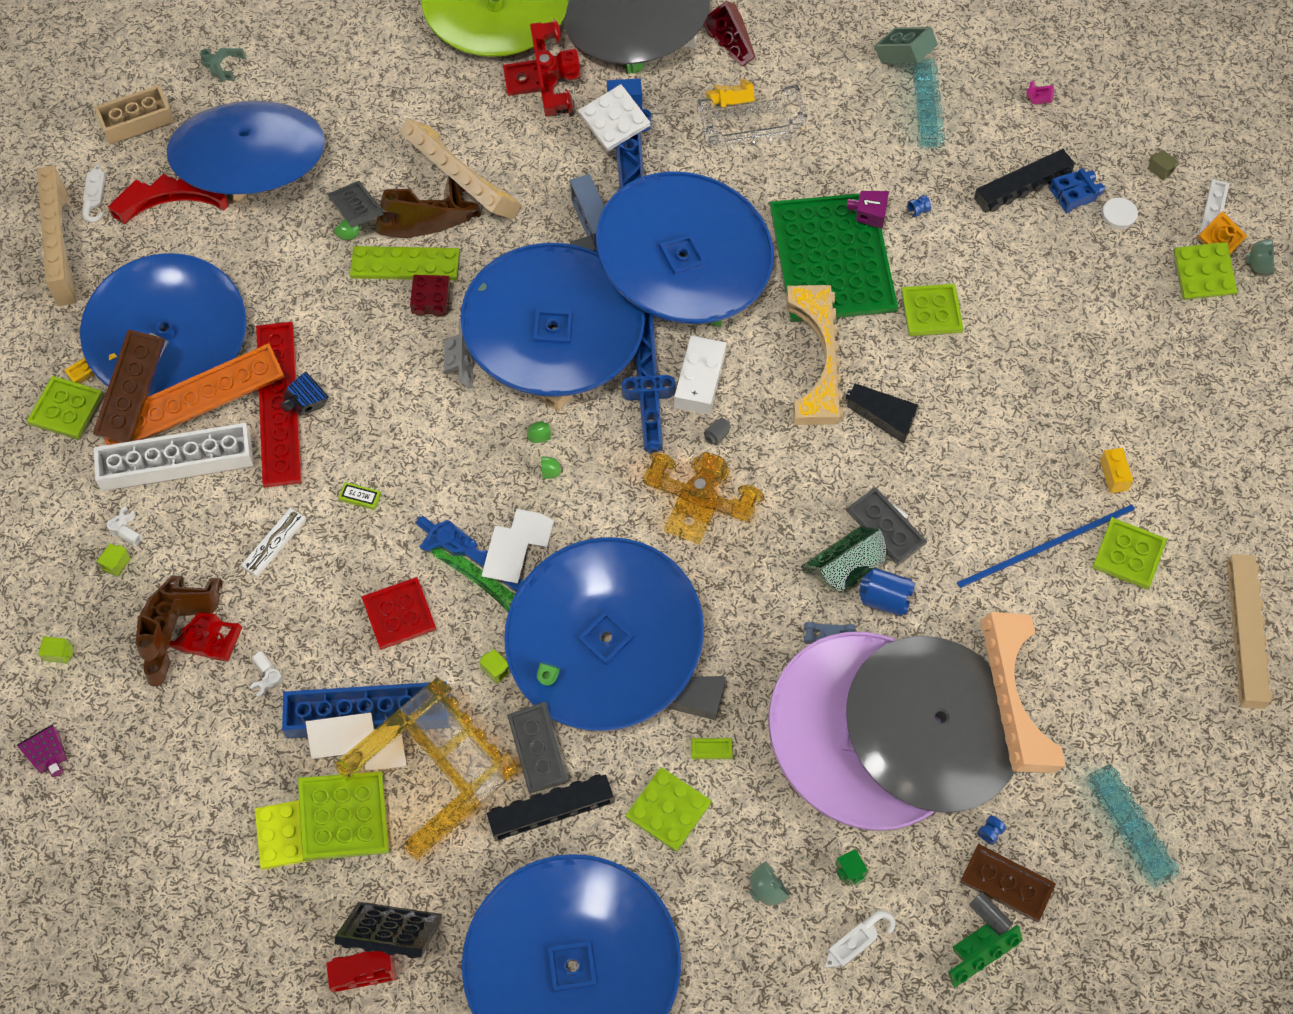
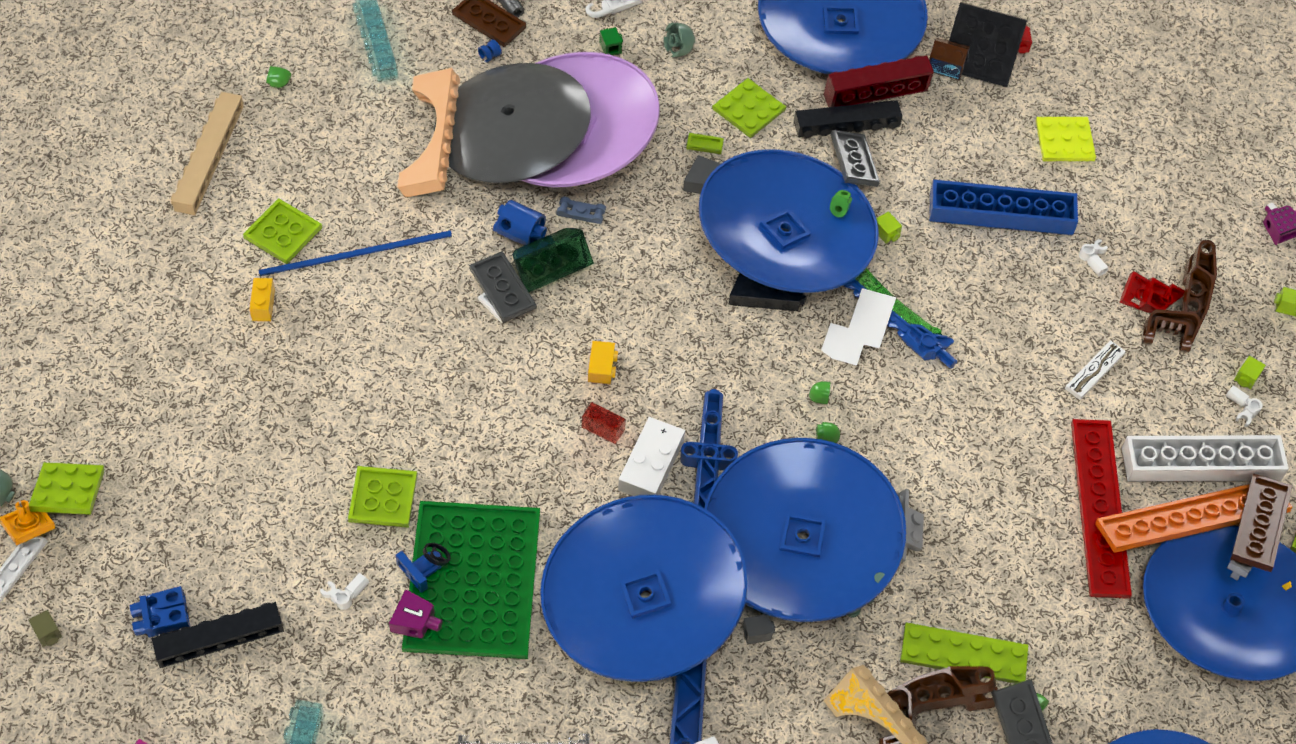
camera: 175 degrees left, 5 degrees down
black torso [281,371,329,416] -> none
lime plate [298,771,389,861] -> none
white sticker [305,713,407,770] -> none
clear yellow piece [334,677,519,861] -> none
tile [338,482,381,510] -> none
red plate [361,577,437,650] -> none
dark red brick [410,275,451,316] -> none
sand blue brick [570,174,605,252] -> none
clear yellow piece [643,451,765,545] -> none
dark grey brick [704,418,731,445] -> none
tan arch [786,285,843,425] -> none
black slope [845,383,918,443] -> none
blue wheel [907,195,931,217] -> none
white tile [1102,198,1138,229] -> none
none -> bright green piece [266,66,292,88]
none -> white bar [320,573,369,610]
none -> blue piece [395,543,451,593]
none -> clear red brick [582,402,626,444]
none -> yellow brick [588,341,618,384]
none -> dark red brick [823,55,934,107]
none -> reddish brown slope [929,37,970,80]

